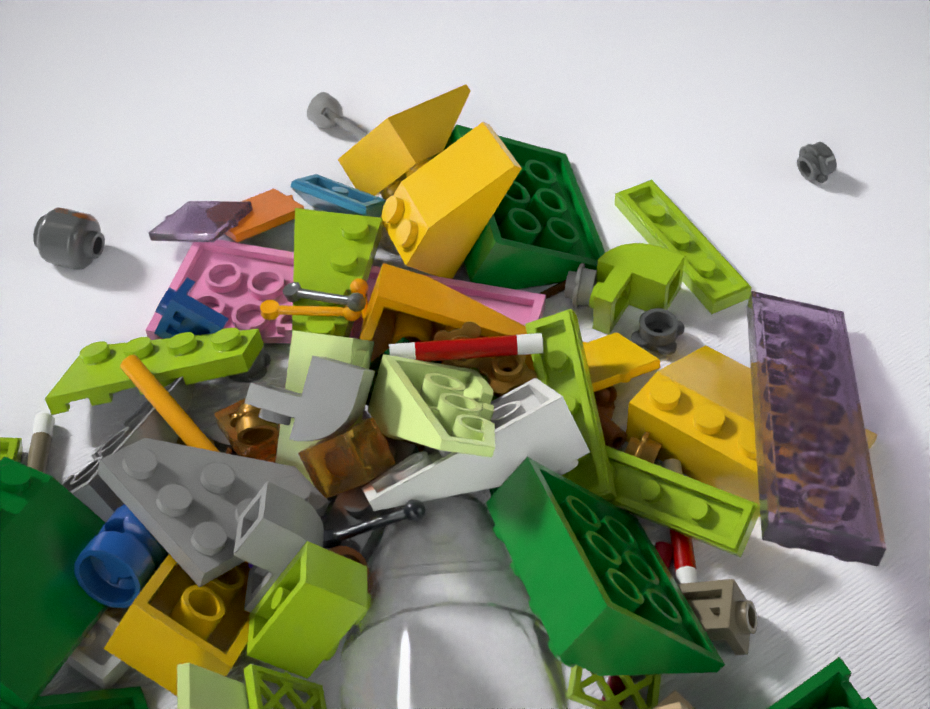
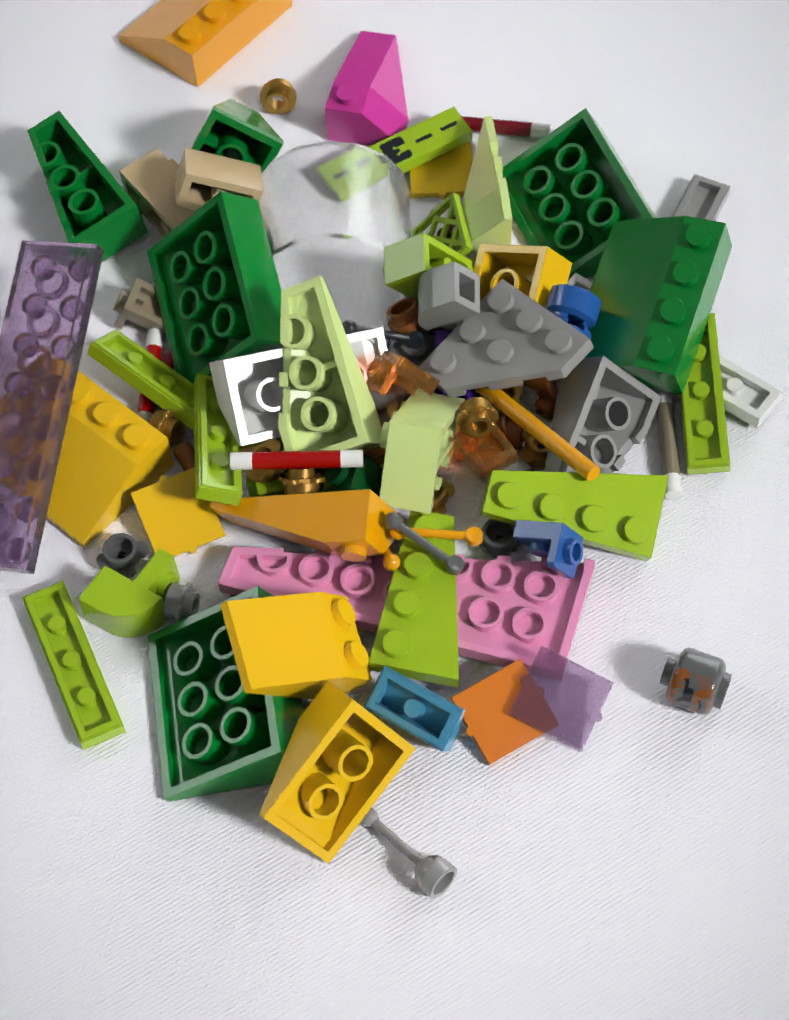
camera: 175 degrees left, 10 degrees up
light grey brick [244,356,375,441] -> none

